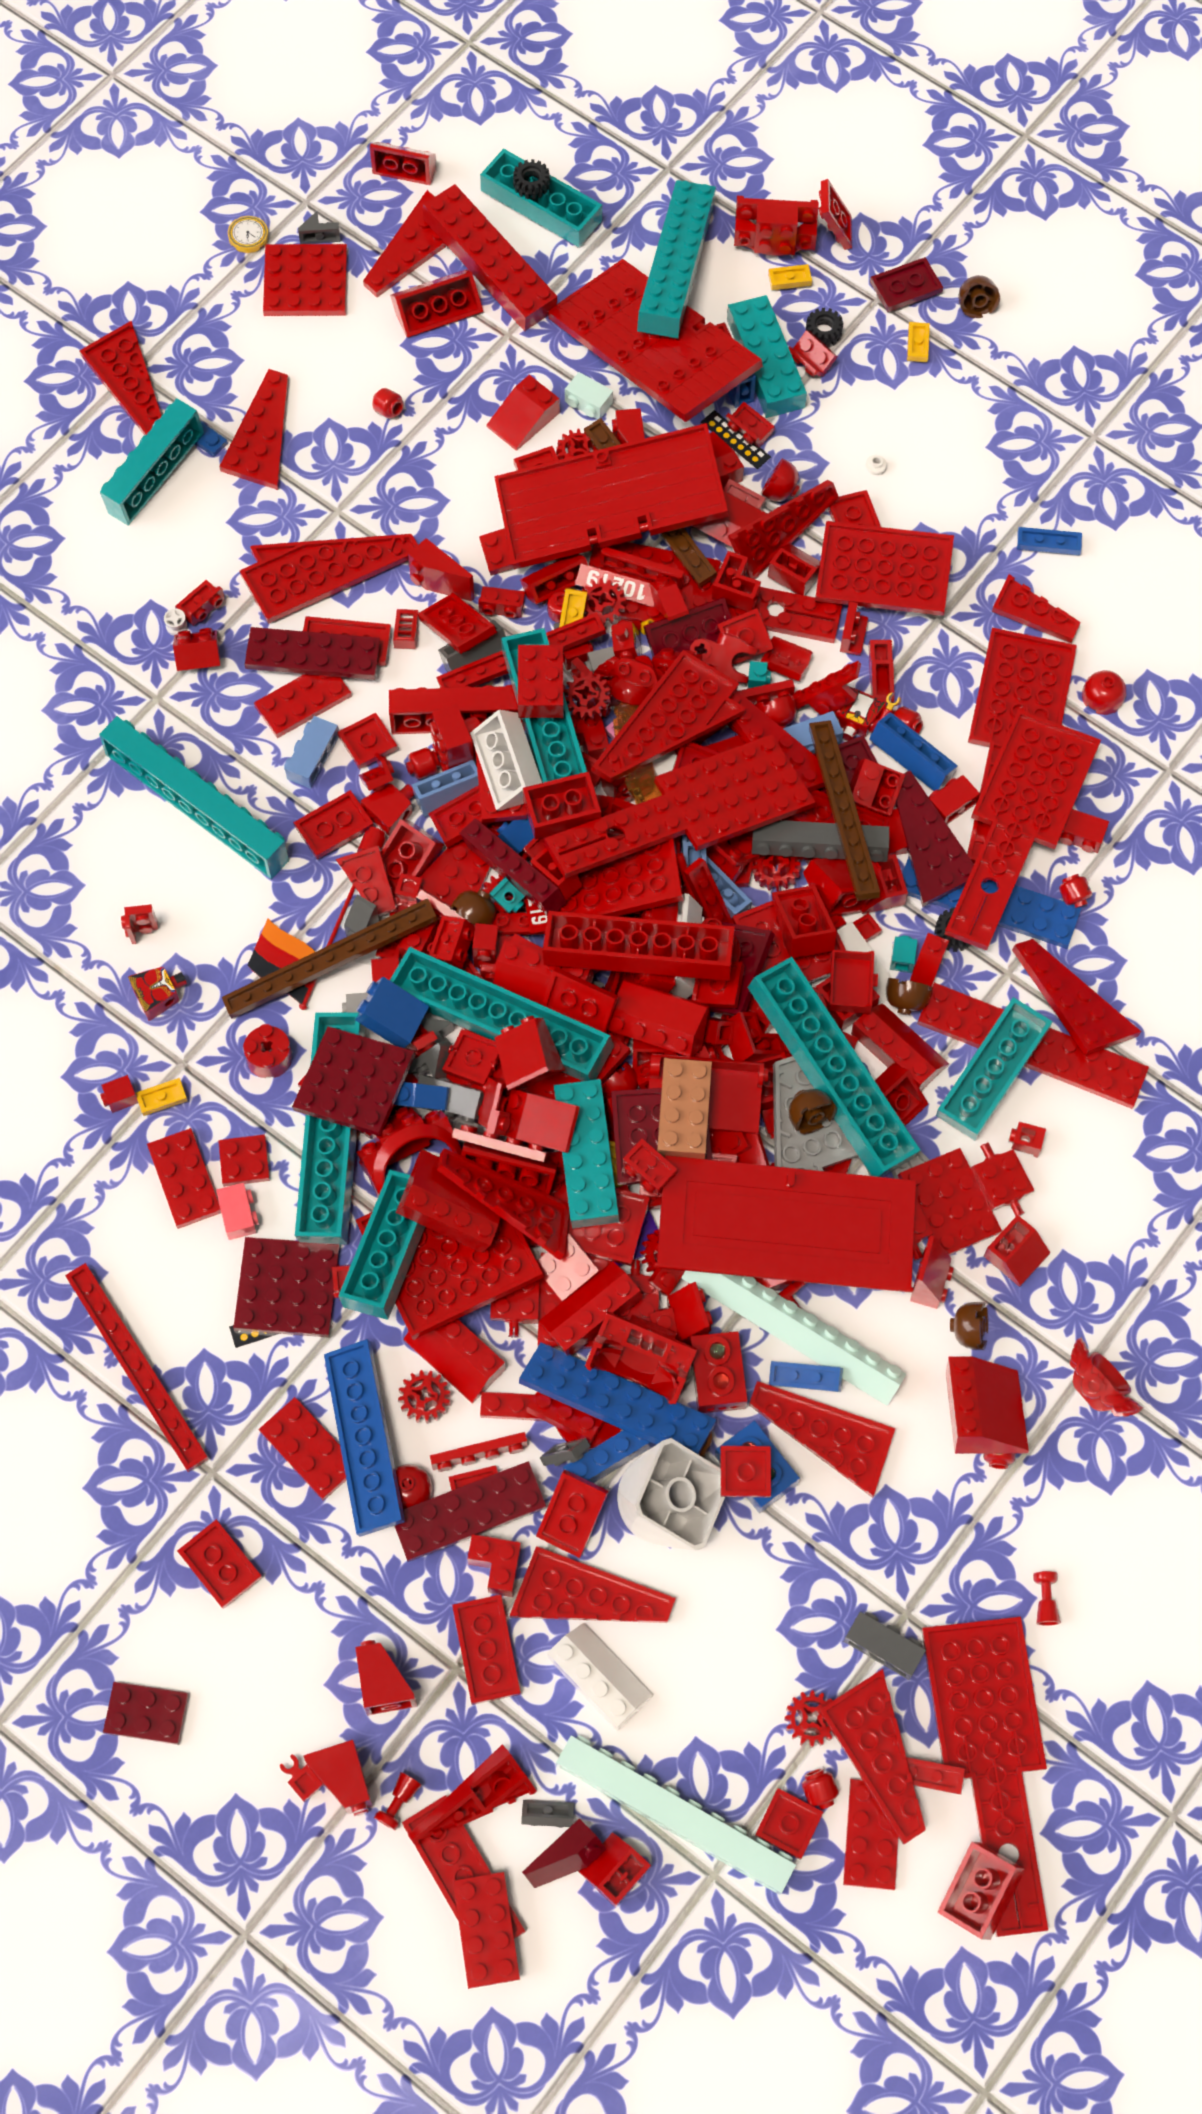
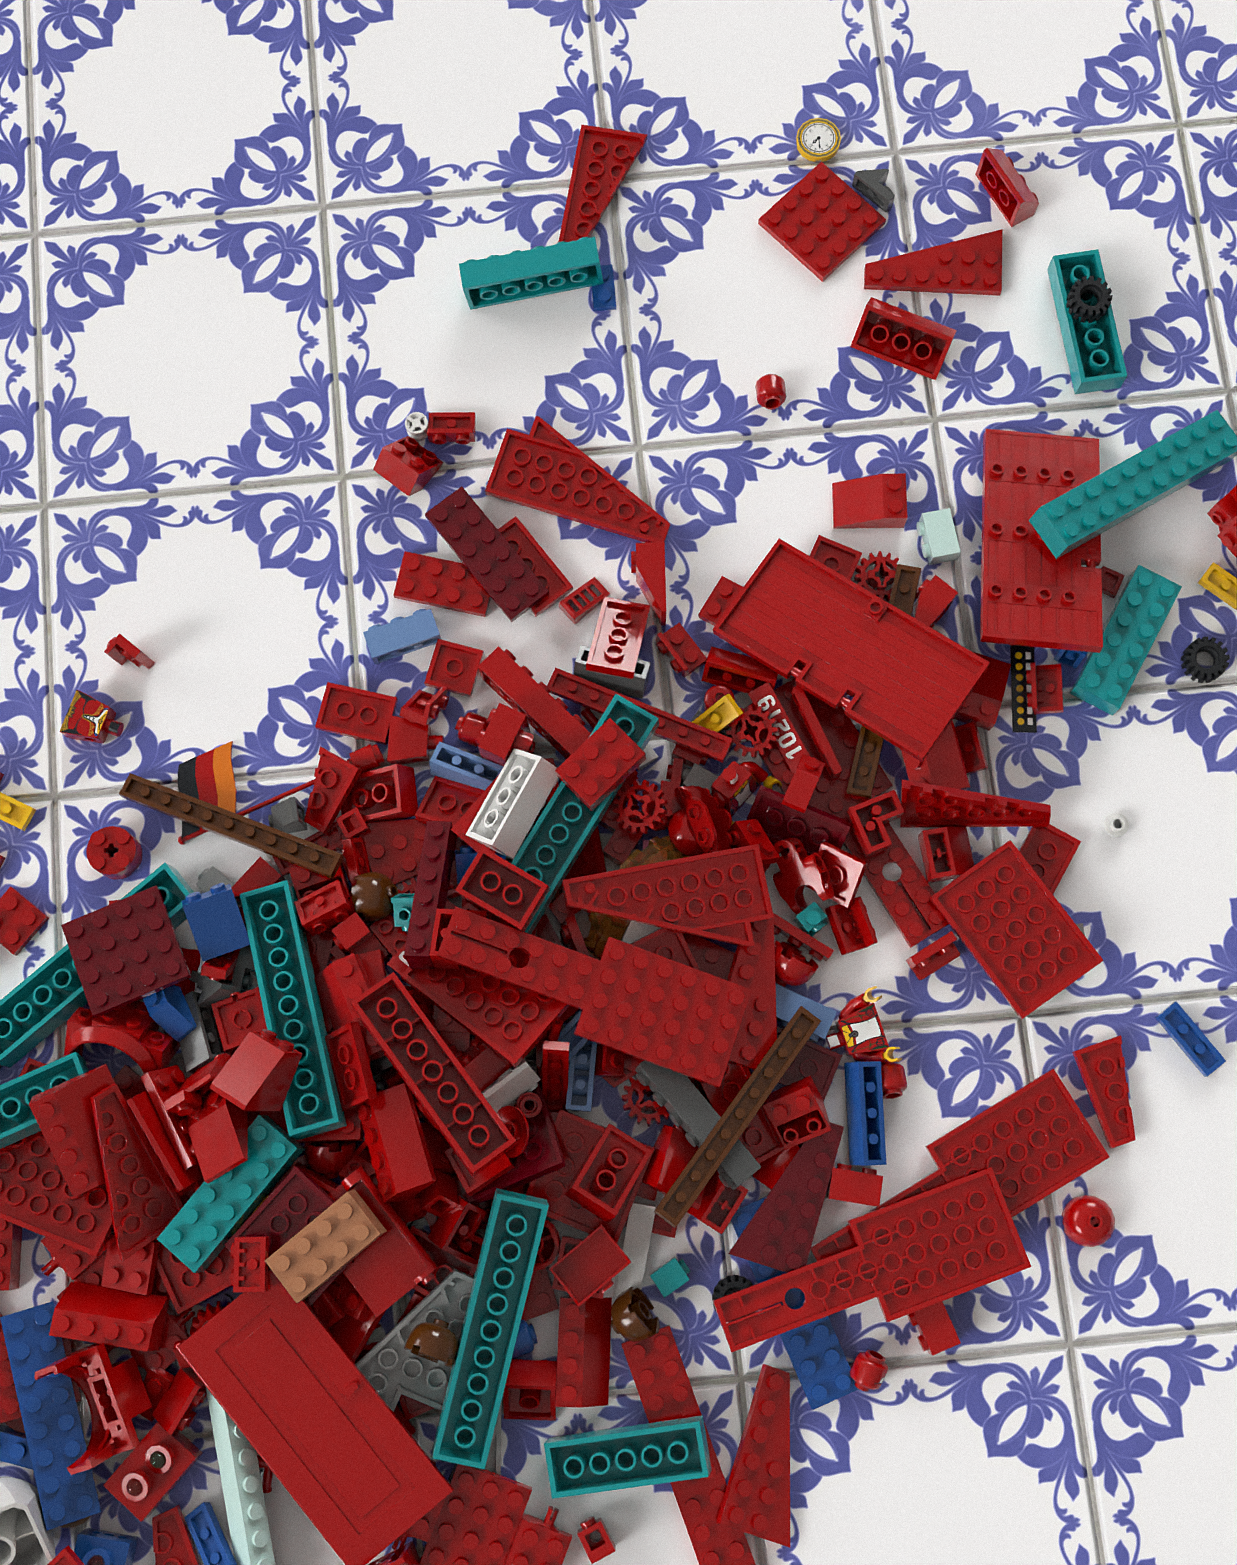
camera: 50 degrees right, 10 degrees up
teal brick [99,716,289,880] -> none
red wing [219,369,289,490] -> none
red brick [423,184,558,332] -> none
red cylinder [761,458,800,502] -> none
bracket [788,330,838,377] -> none
red bracket [792,661,861,715] -> none
red slope [868,640,894,703] -> none
red slope [910,933,949,987] -> none

